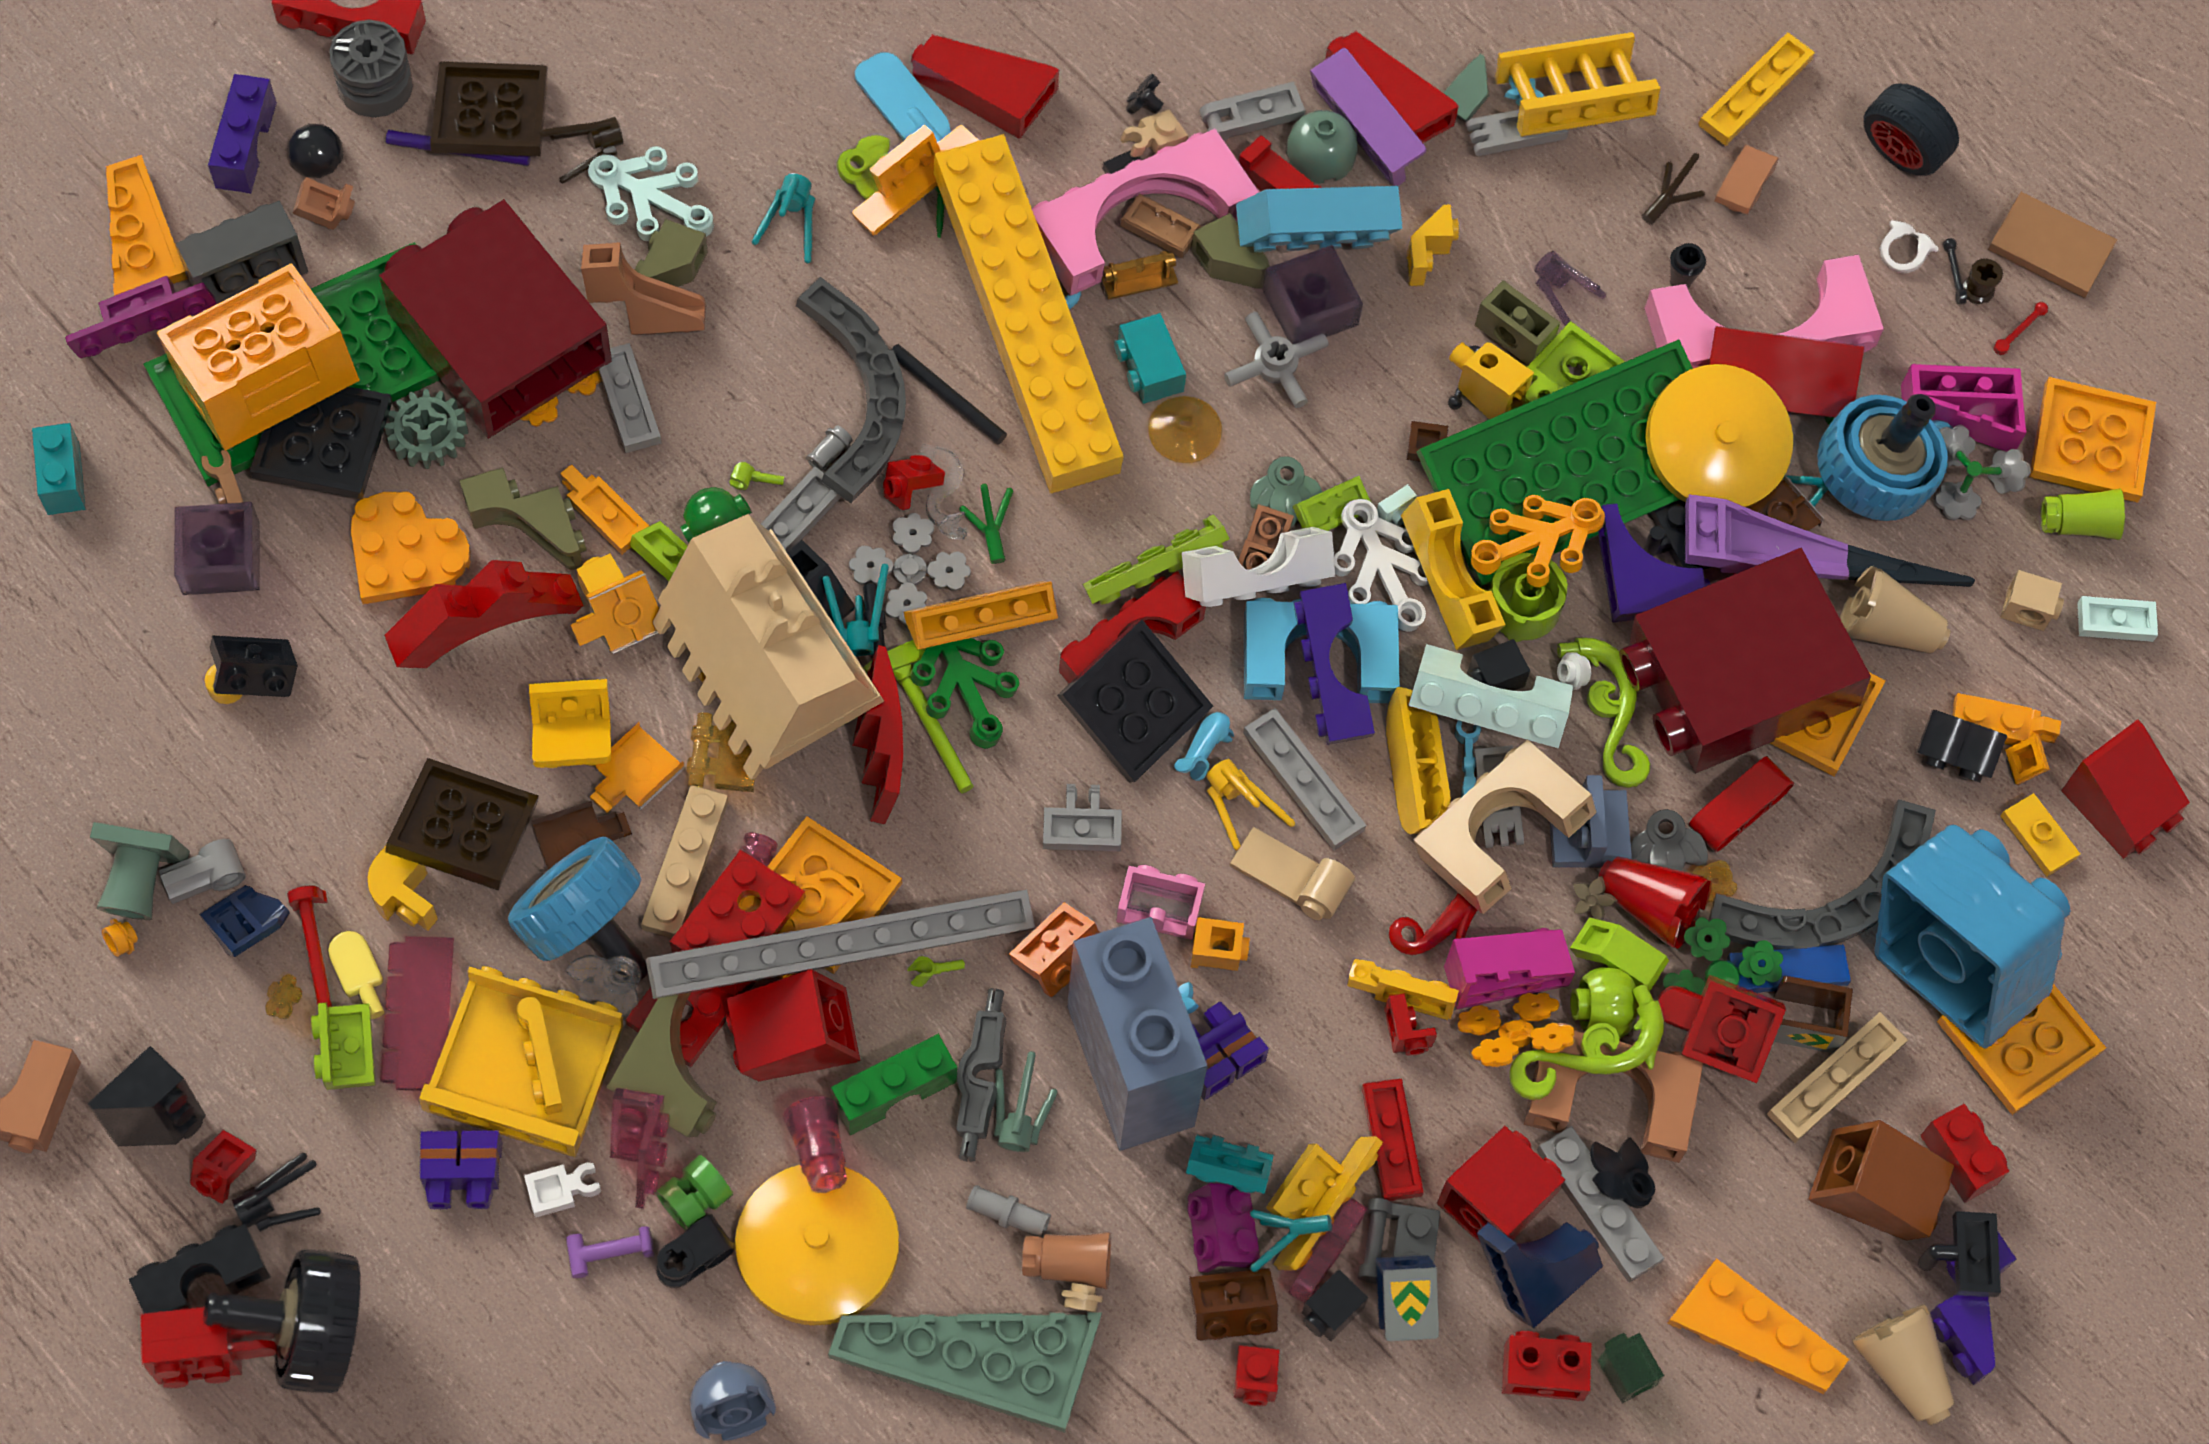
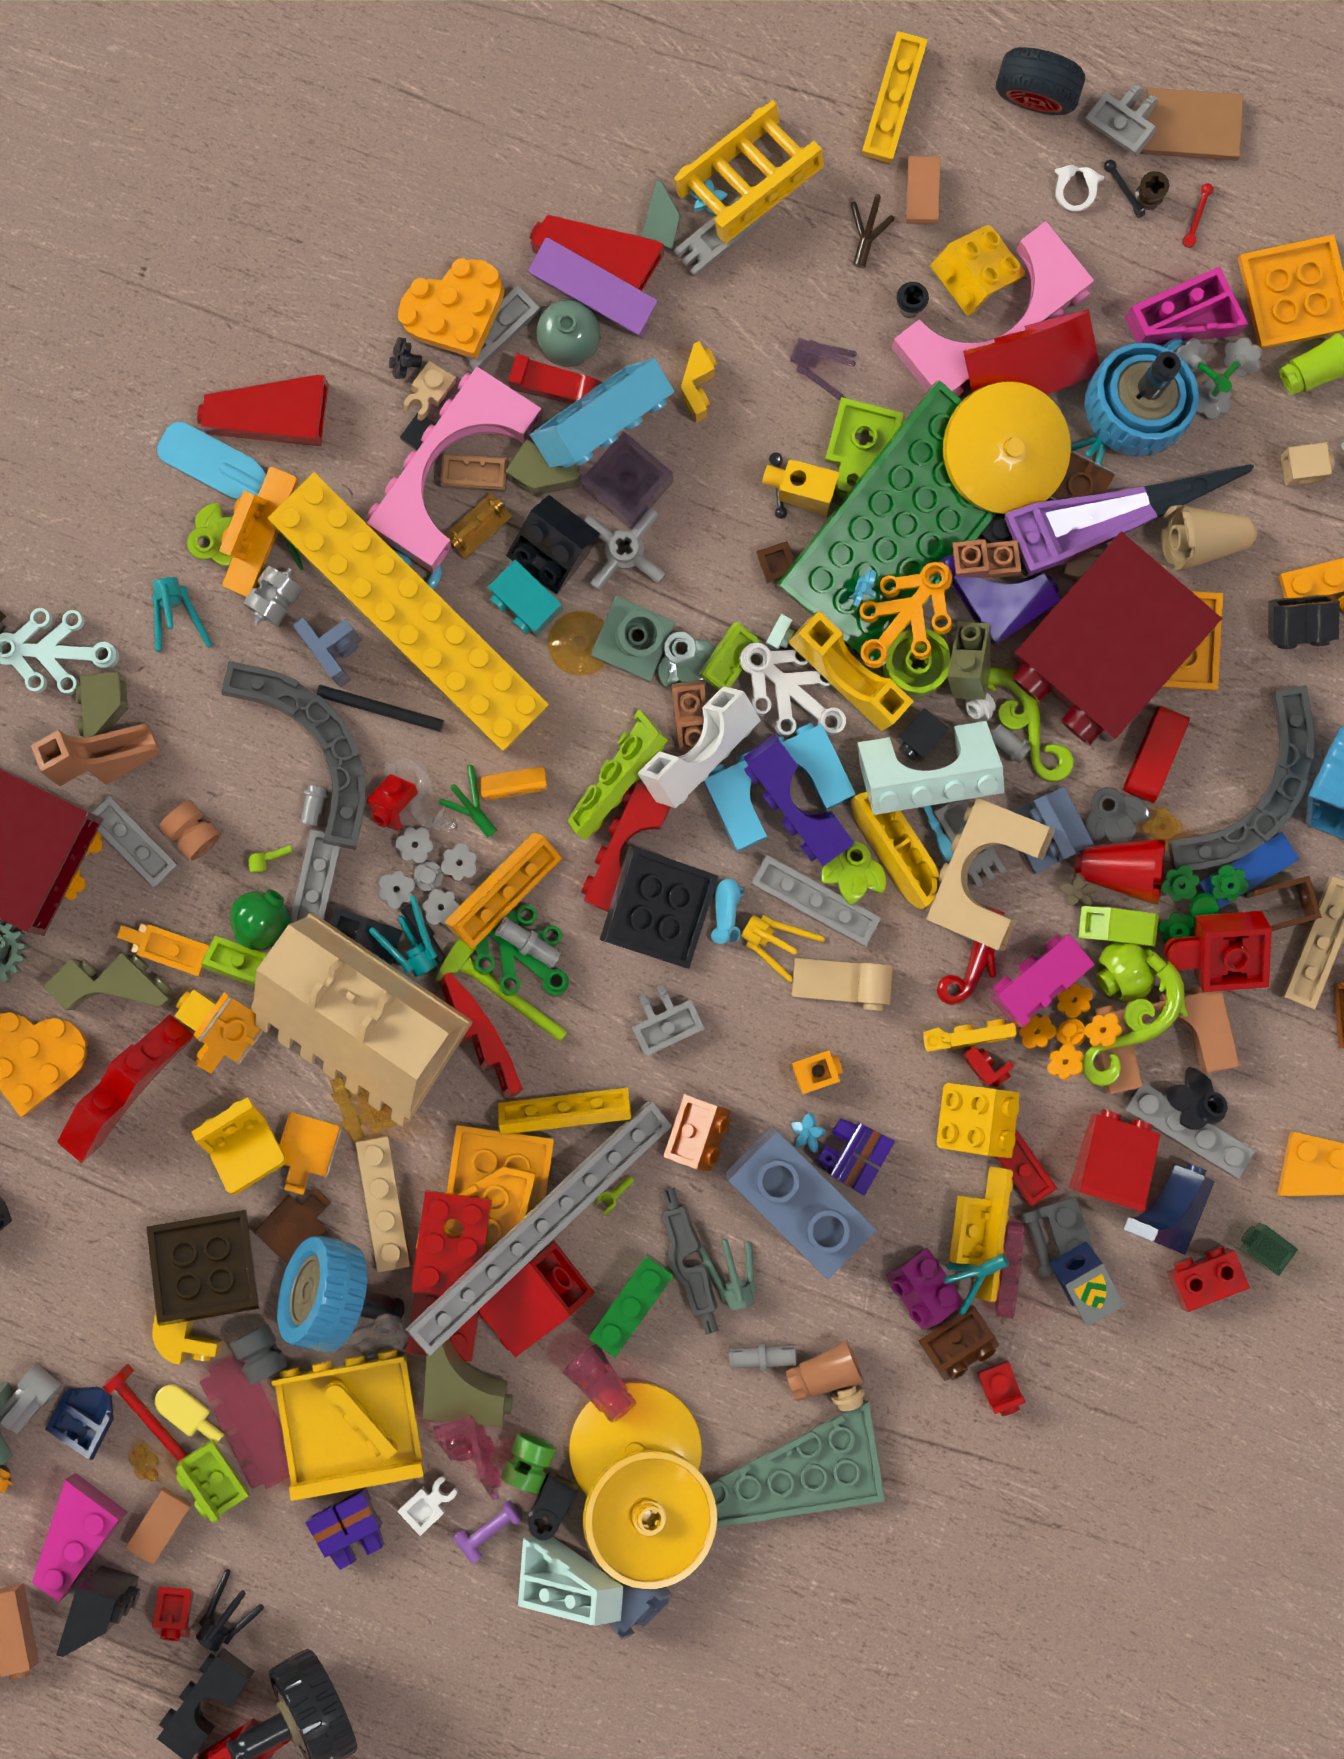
camera: 15 degrees left, 20 degrees up
clear pink bush [739,832,778,866] -> none
bright pink window [1116,865,1205,940] -> none
teal plate [1186,1135,1274,1194] -> none
black brick [1302,1269,1369,1342] -> none
olive brick [1475,280,1560,365] -> none
none -> dark pink wedge [32,1473,127,1602]
none -> nougat slope [125,1487,192,1565]
none -> nougat wheel [159,800,222,862]
none -> dark grey wheel [229,1324,288,1386]
none -> light grey wheel [243,565,303,627]
none -> sand blue bracket [293,617,362,687]
none -> light orange plate [398,258,505,359]
none -> light orange slope [481,766,548,801]
none -> light grey pin [495,917,561,969]
none -> yellow plate [498,1087,631,1135]
none -> black slope [506,495,601,594]
none -> light aqua wedge [518,1536,623,1626]
none -> yellow dish [583,1450,717,1589]
none -> sand green plant [590,596,675,682]
none -> lime plate [822,841,886,905]
none -> medium azure plant [849,569,876,607]
none -> yellow bracket [930,225,1025,317]
none -> yellow bracket [936,1083,1020,1158]
none -> olive slope [948,622,991,700]
none -> nougat slope [952,539,1021,578]
none -> light grey pin [991,723,1031,763]
none -> light grey hinge [1085,85,1159,157]

